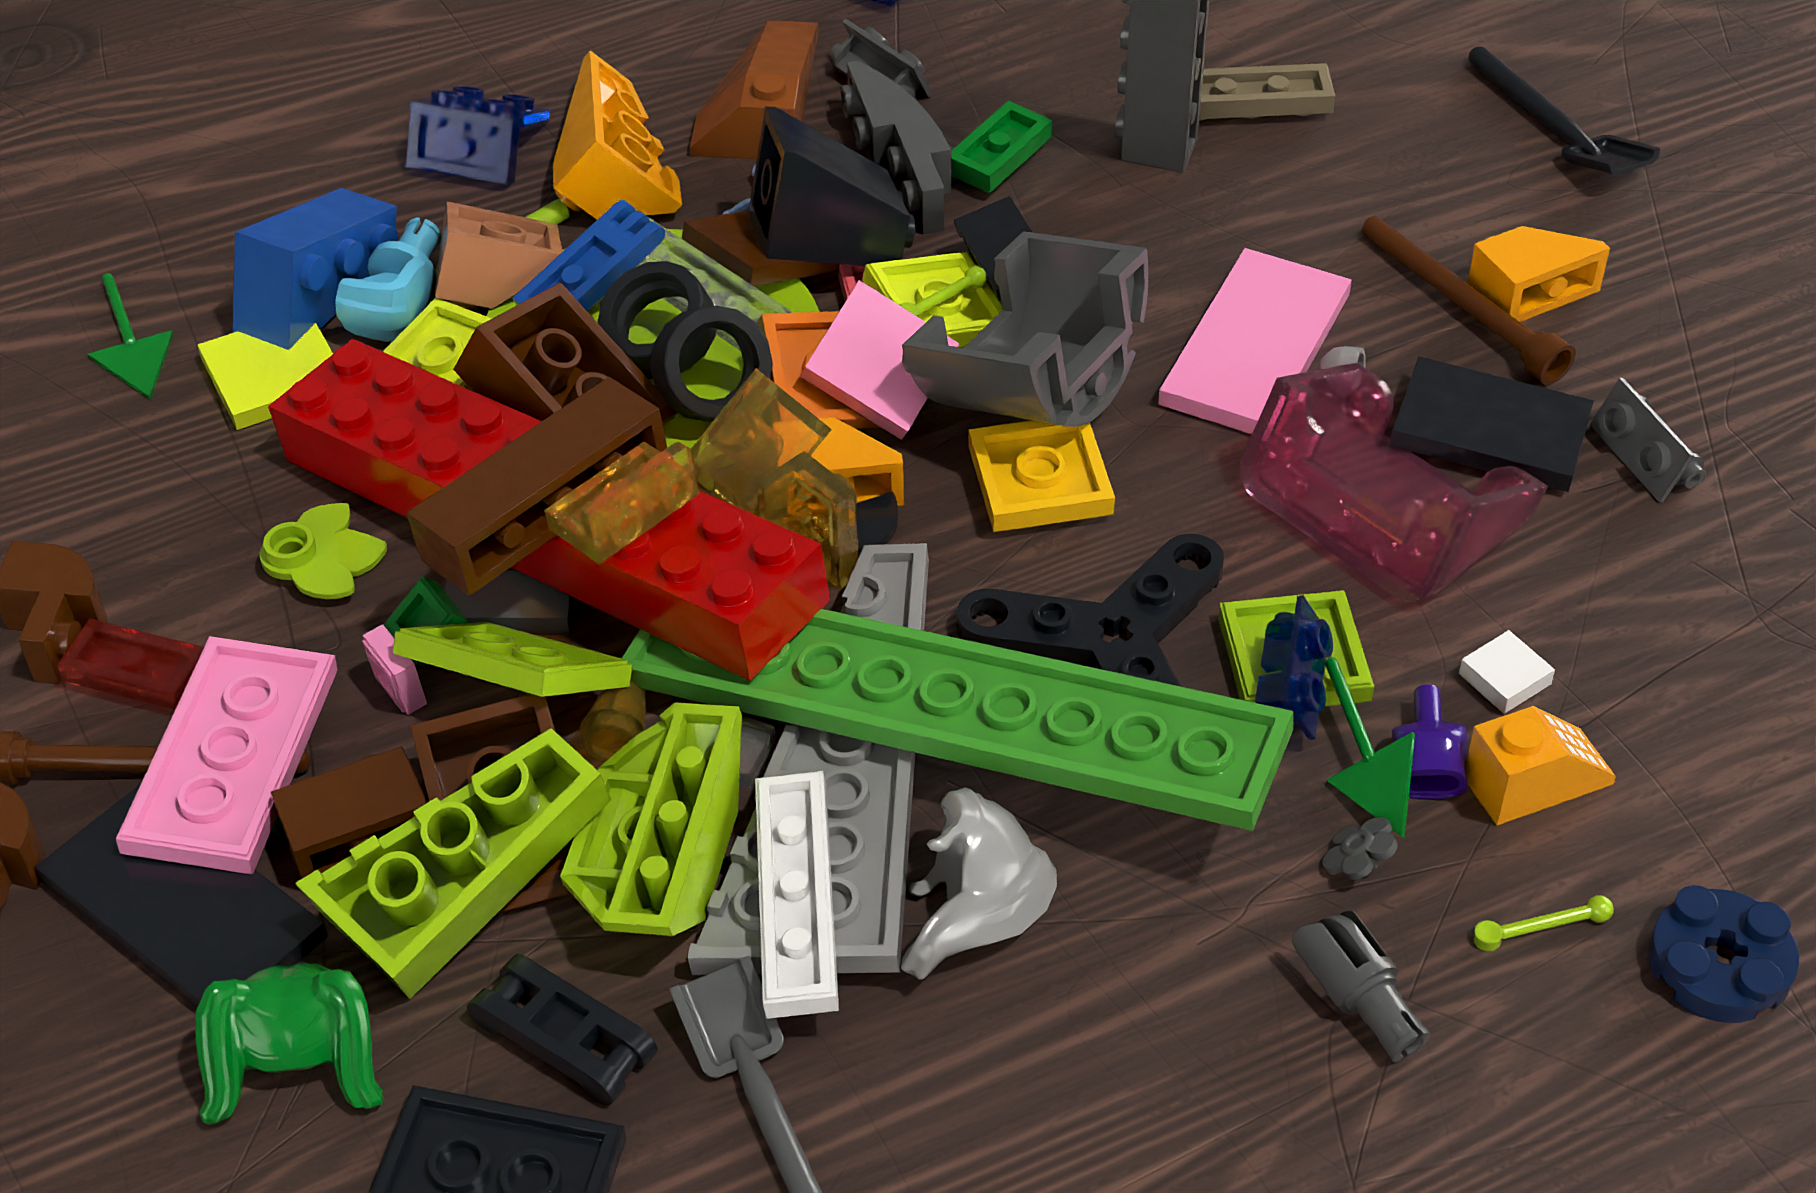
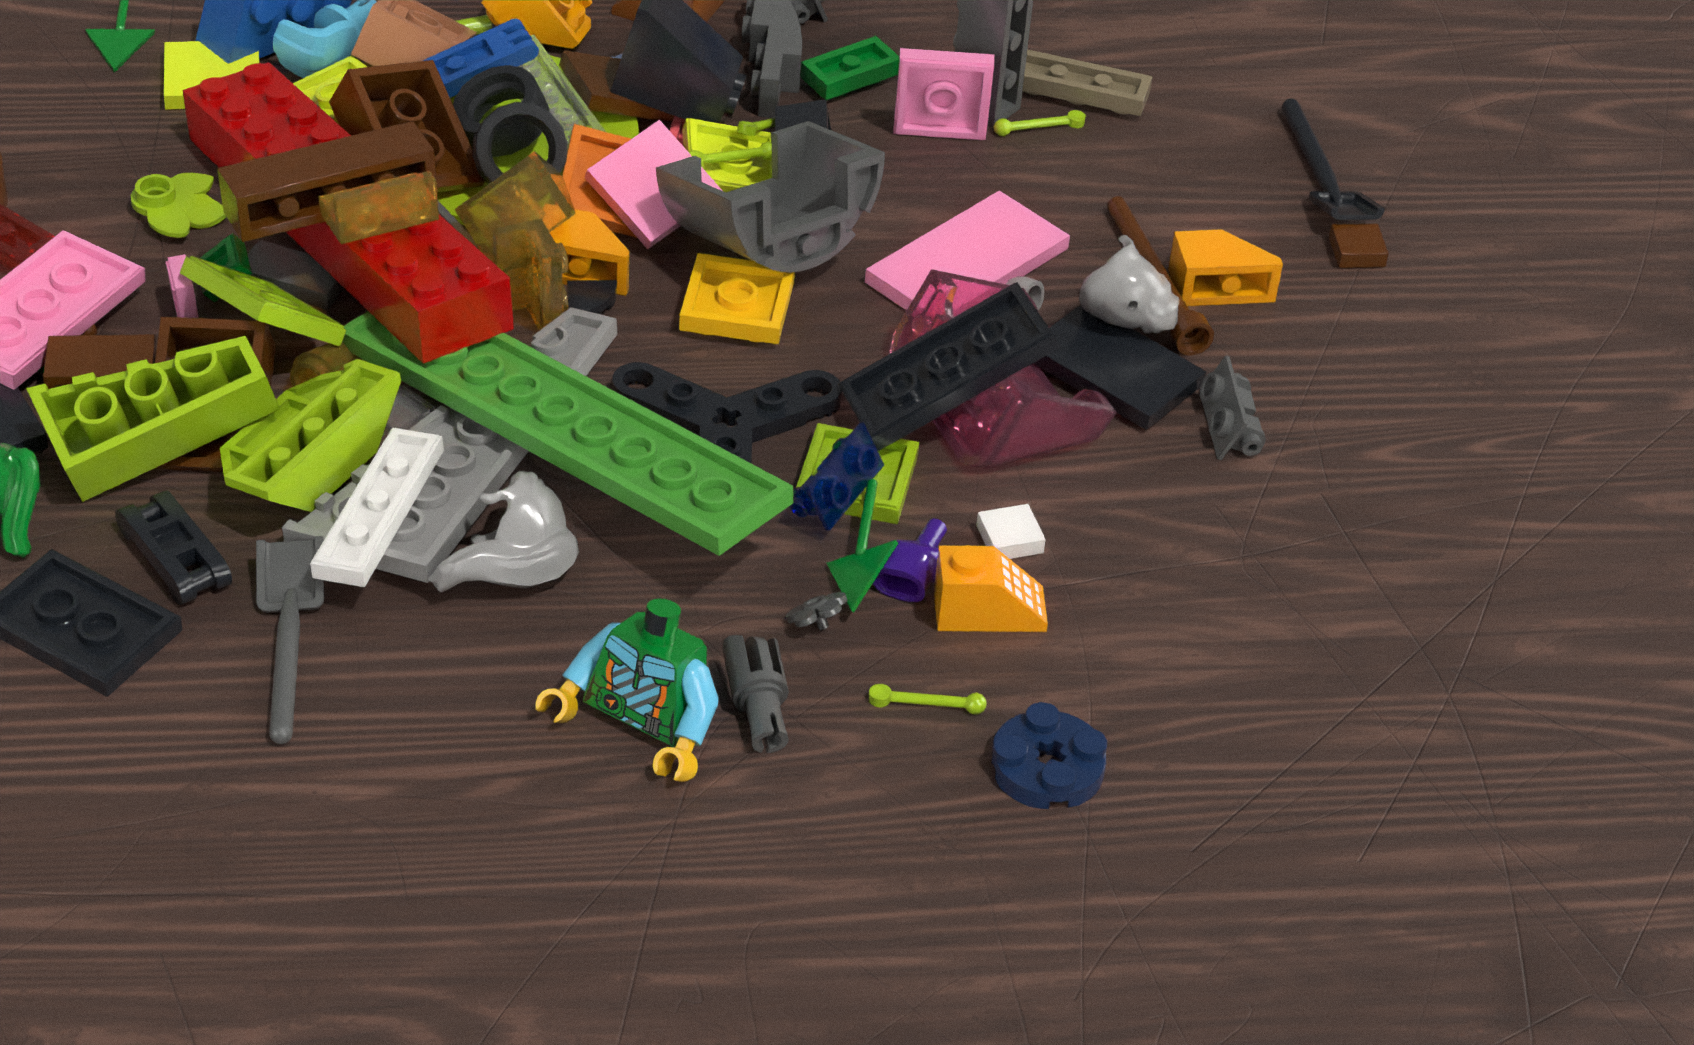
camera: 15 degrees right, 5 degrees down
none -> torso [535,598,719,782]
none -> lime hinge [737,118,775,136]
none -> black tile [838,282,1060,452]
none -> bright pink tile [893,48,994,140]
none -> lime hinge [994,110,1086,136]
none -> light grey piece [1079,235,1180,334]
none -> reddish brown tile [1329,224,1389,268]

